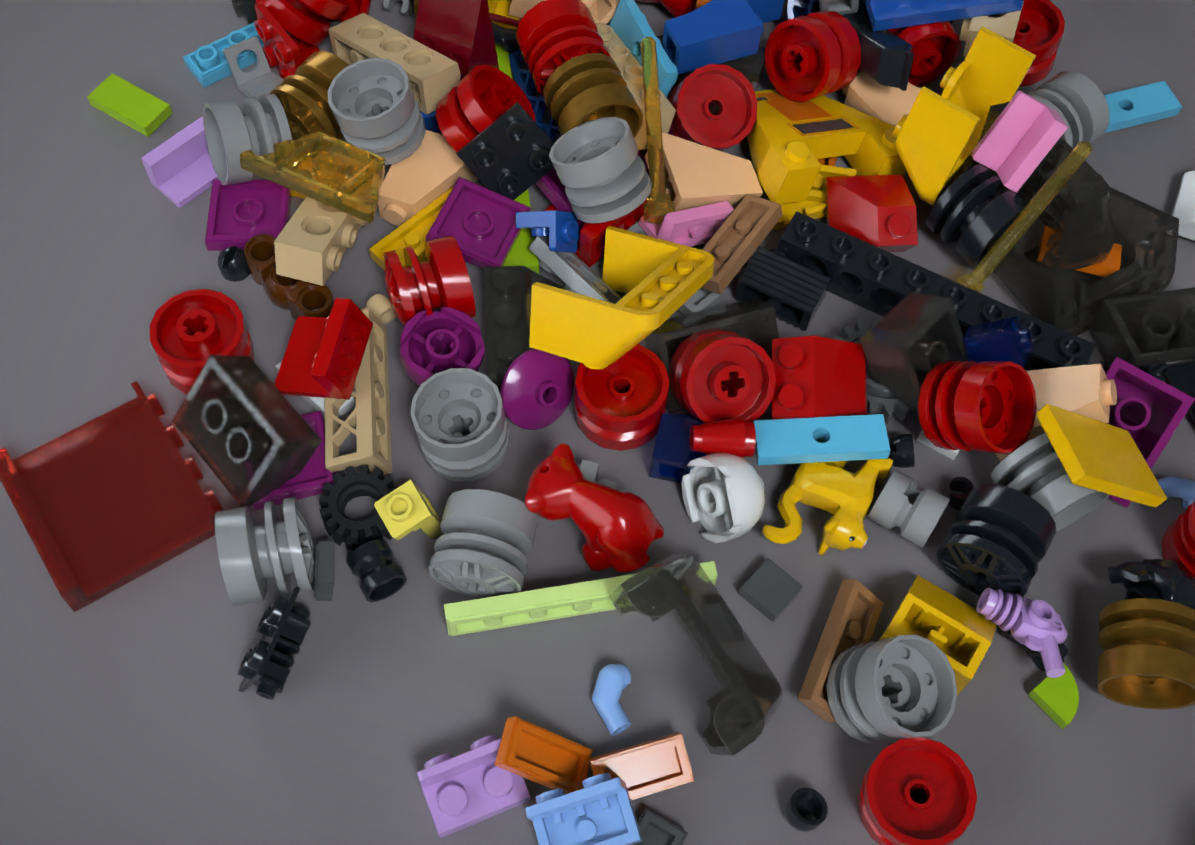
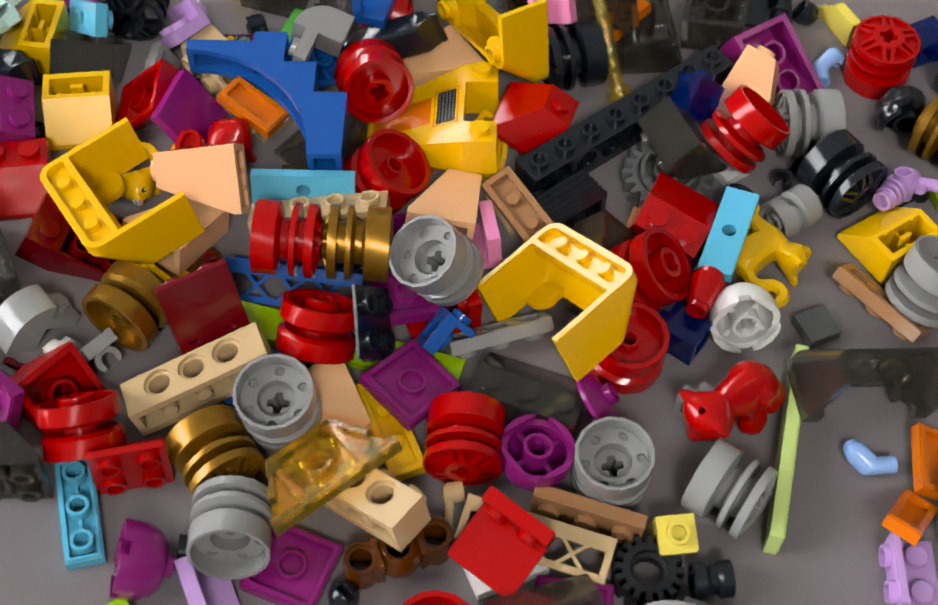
camera: 65 degrees left, 5 degrees down
light grey bracket [223,36,284,101] -> none
clear yellow piece [641,37,675,224] -> none
yellow tile [1036,403,1167,508] -> none
none -> magenta cylinder [109,518,176,600]
none -> medium nougat plate [530,486,648,544]

